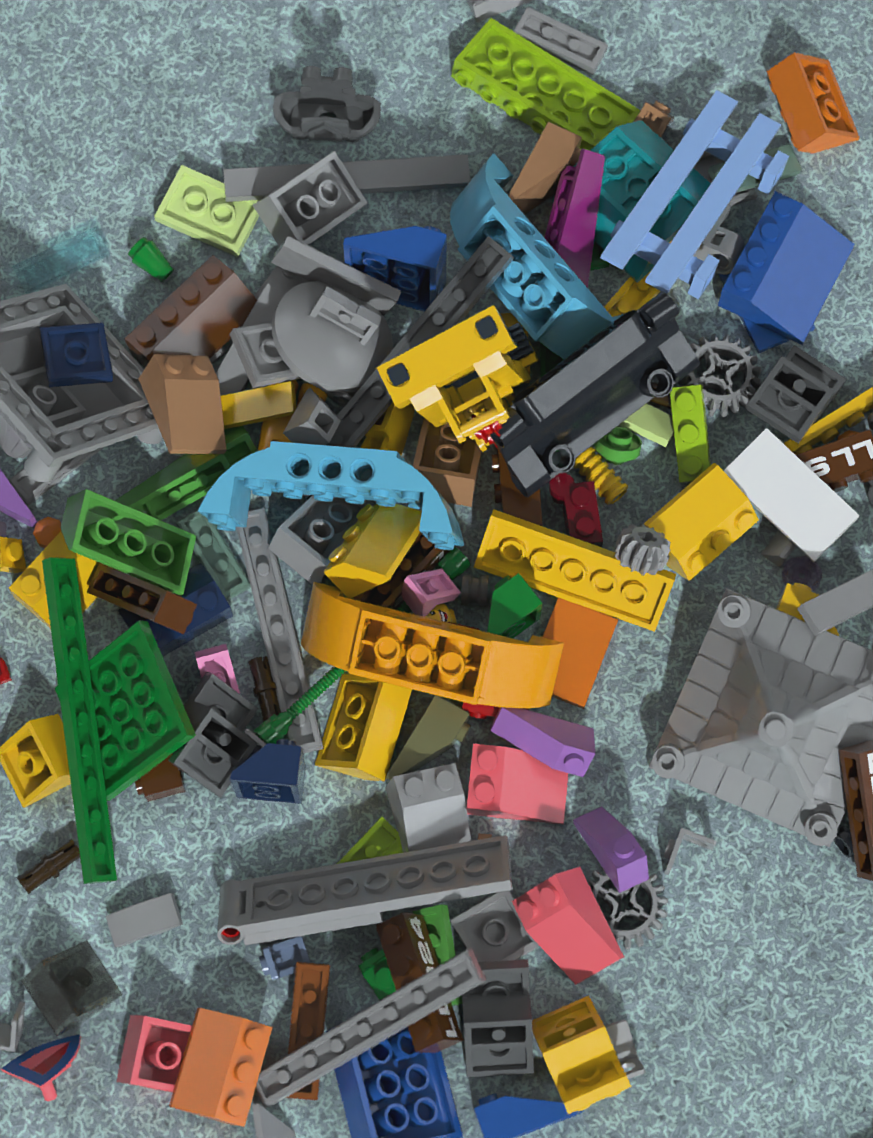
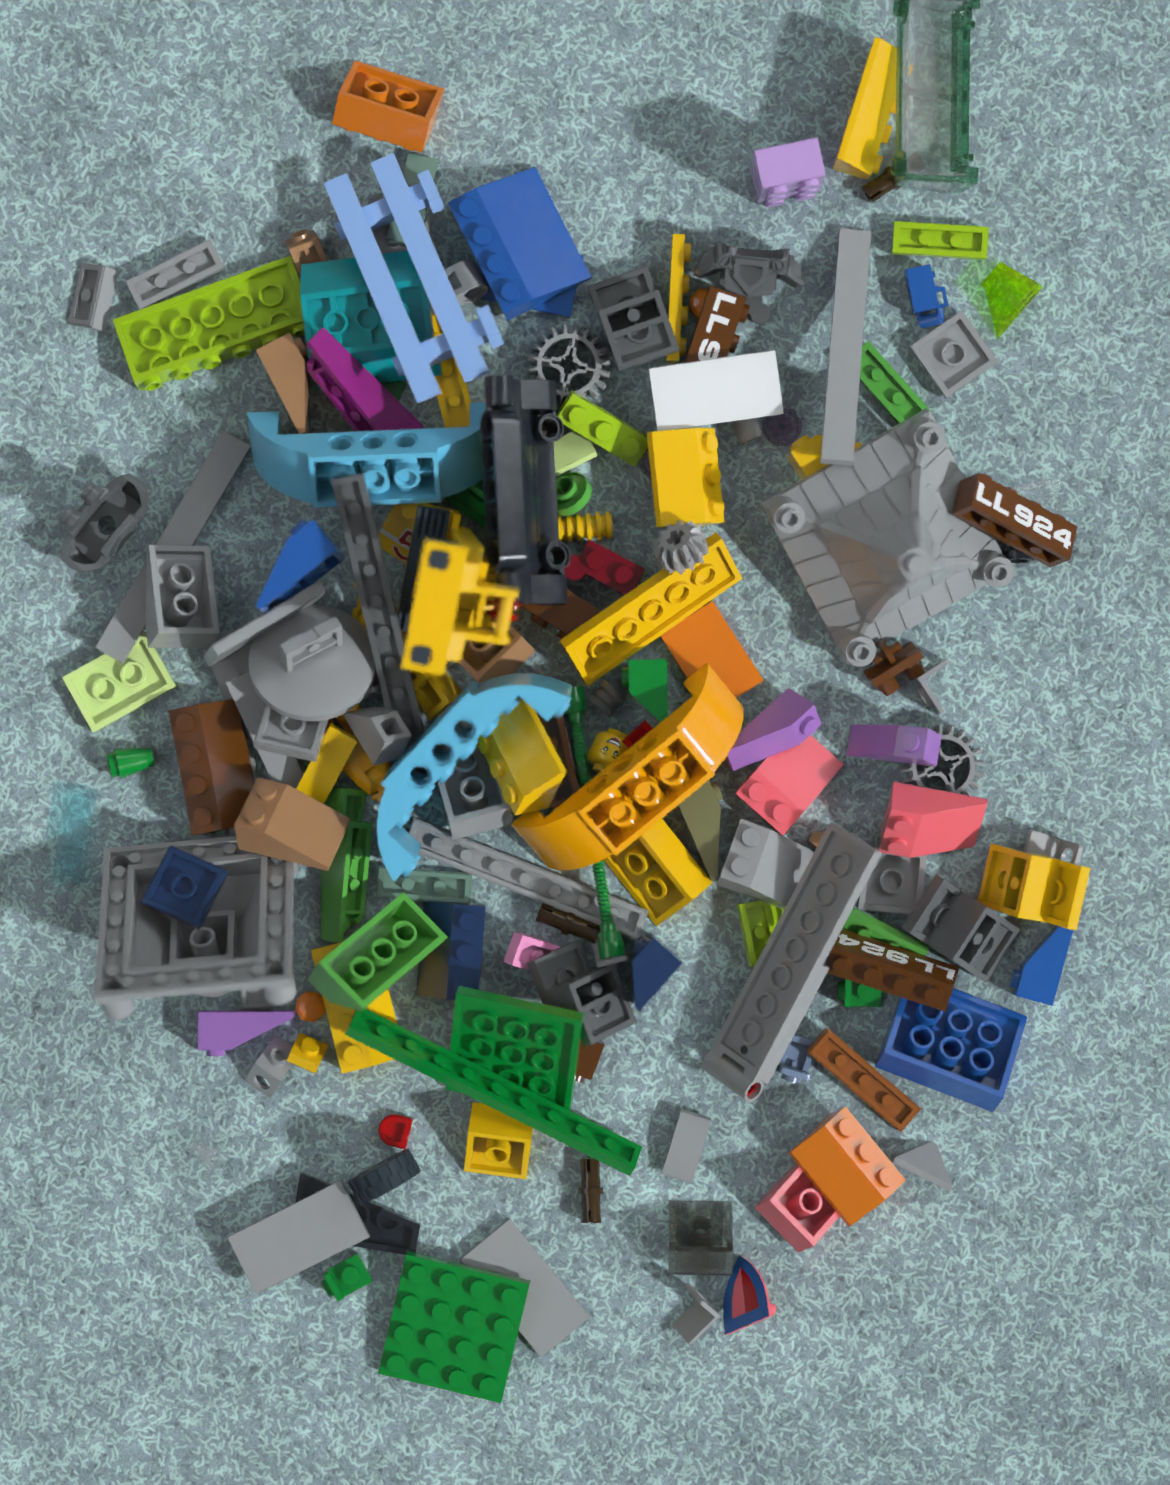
camera: 55 degrees left, 15 degrees up
reddish brown brick [87,563,197,635] -> none
light grey tile [255,949,486,1108] -> none
bright pink slope [402,568,461,617] -> none
none -> reddish brown hips [863,640,925,696]

